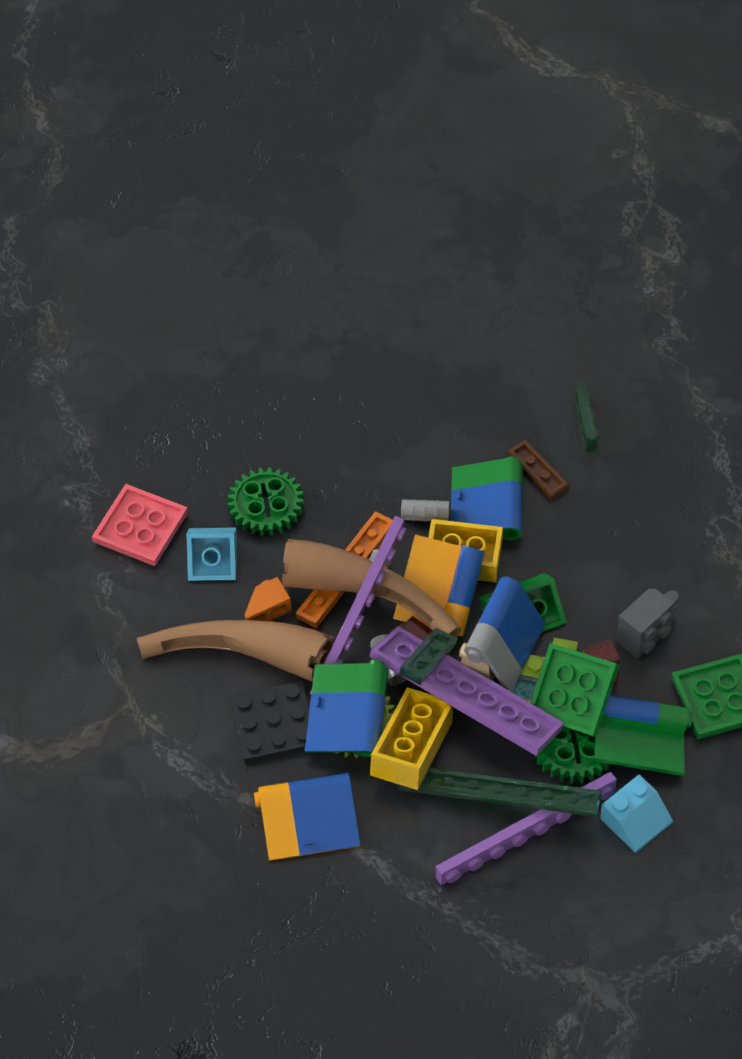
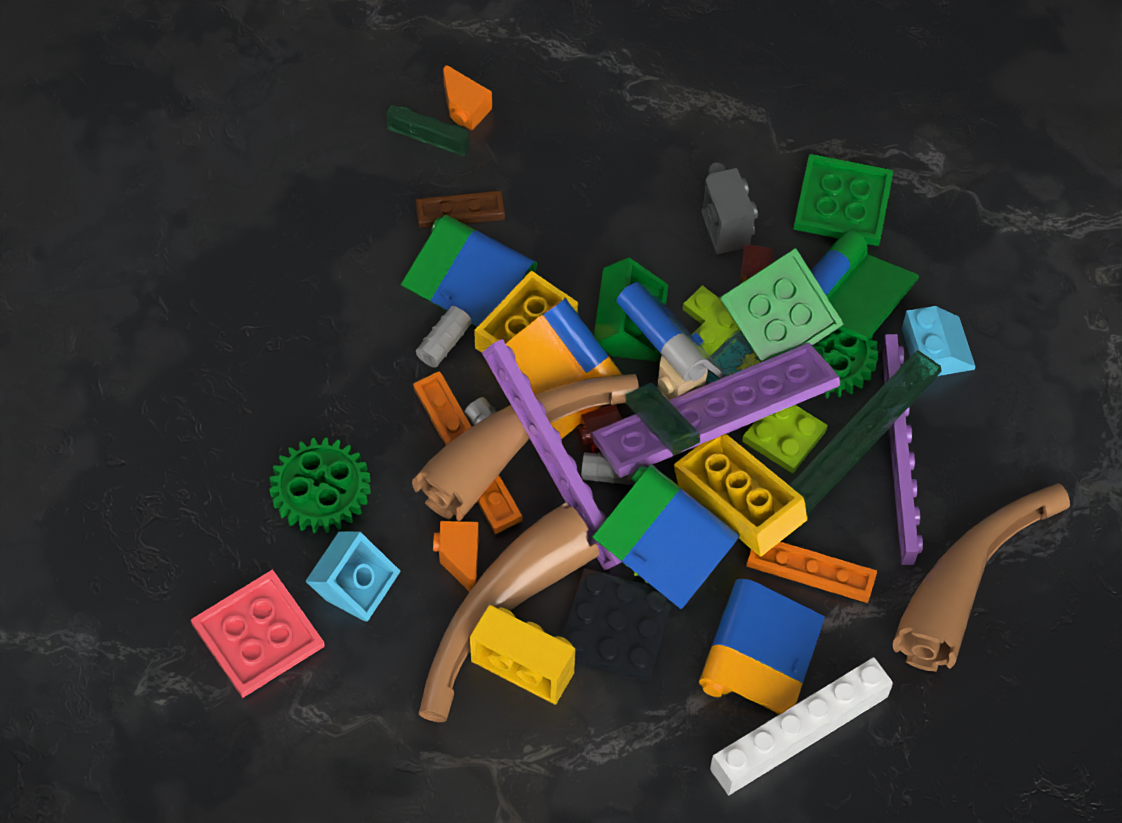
camera: 65 degrees left, 5 degrees up
none -> orange slope [443,65,492,131]
none -> yellow brick [470,605,576,705]
none -> white brick [710,657,893,796]
none -> lime plate [742,405,828,474]
none -> orange plate [746,542,877,603]
none -> medium nougat brick [893,483,1070,671]

